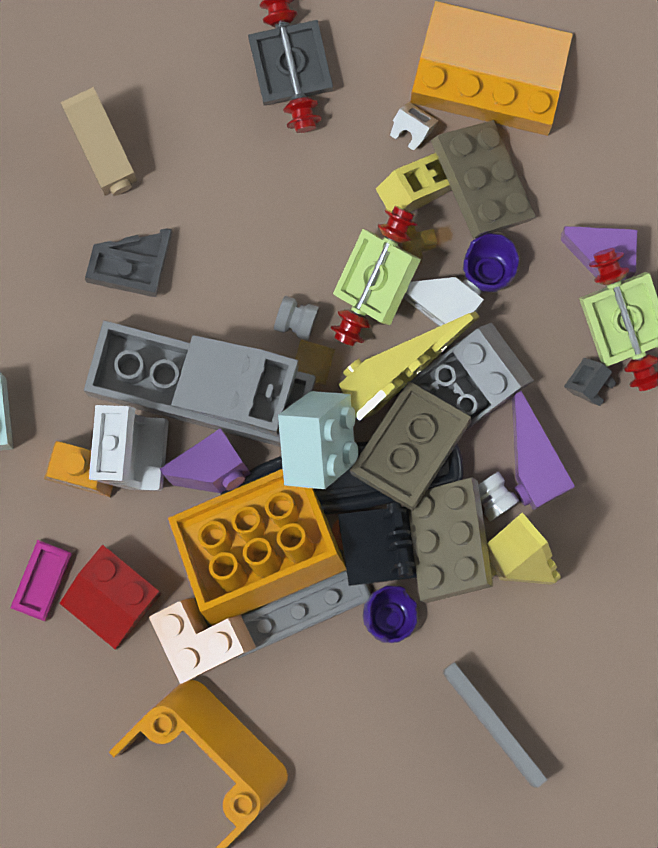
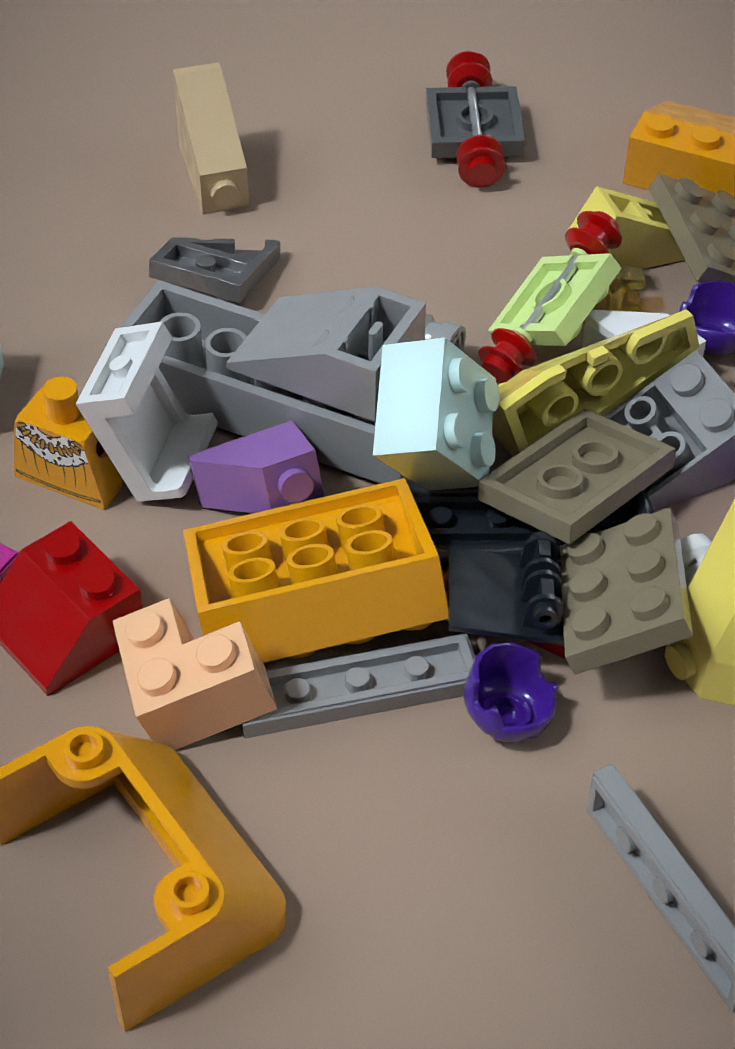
camera: 10 degrees right, 35 degrees down
white tile [390,102,438,150] -> none

